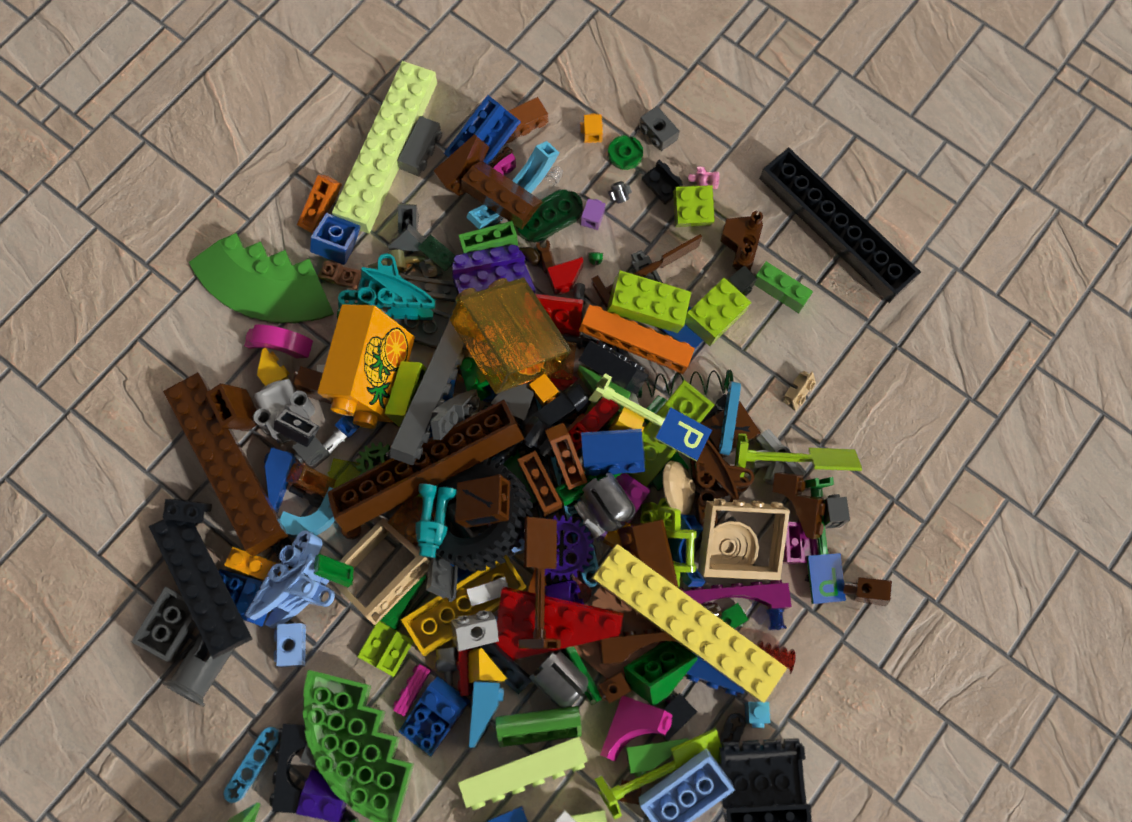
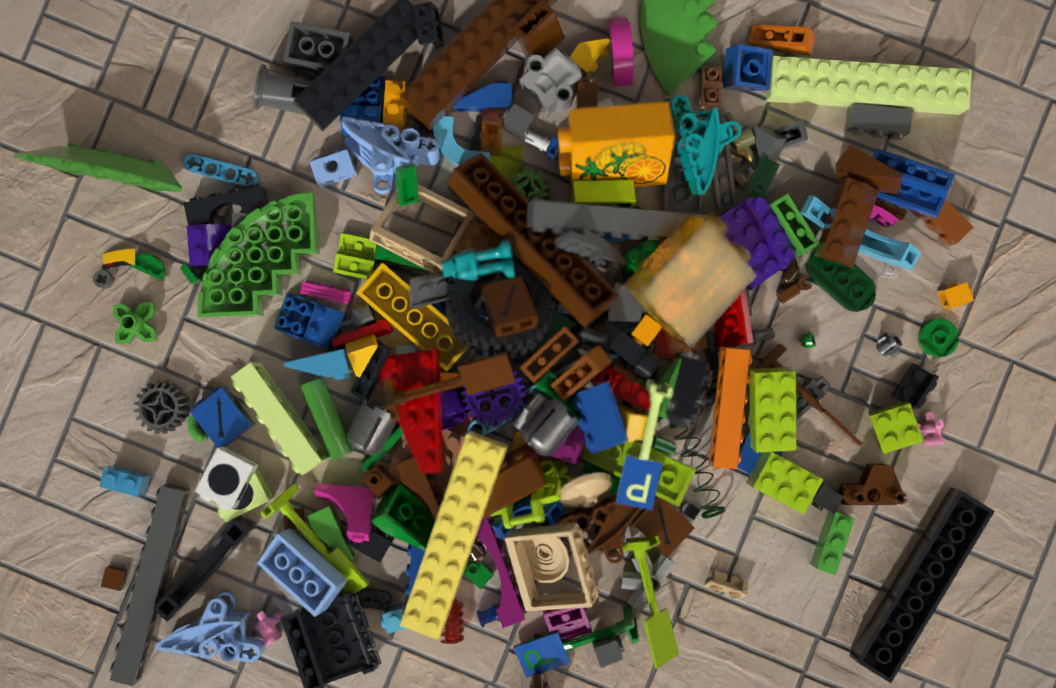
camera: 75 degrees right, 15 degrees up
black slope [274,409,320,447] -> none
light grey brick [451,611,499,651] -> none
white sticker [467,577,508,606] -> none
red slope [547,257,584,295] -> none
medium lavender brick [581,198,606,230] -> none
dark grey brick [639,106,680,151] -> none
dark azure beam [719,381,741,455] -> none
reddish brown arch [772,472,826,539] -> none

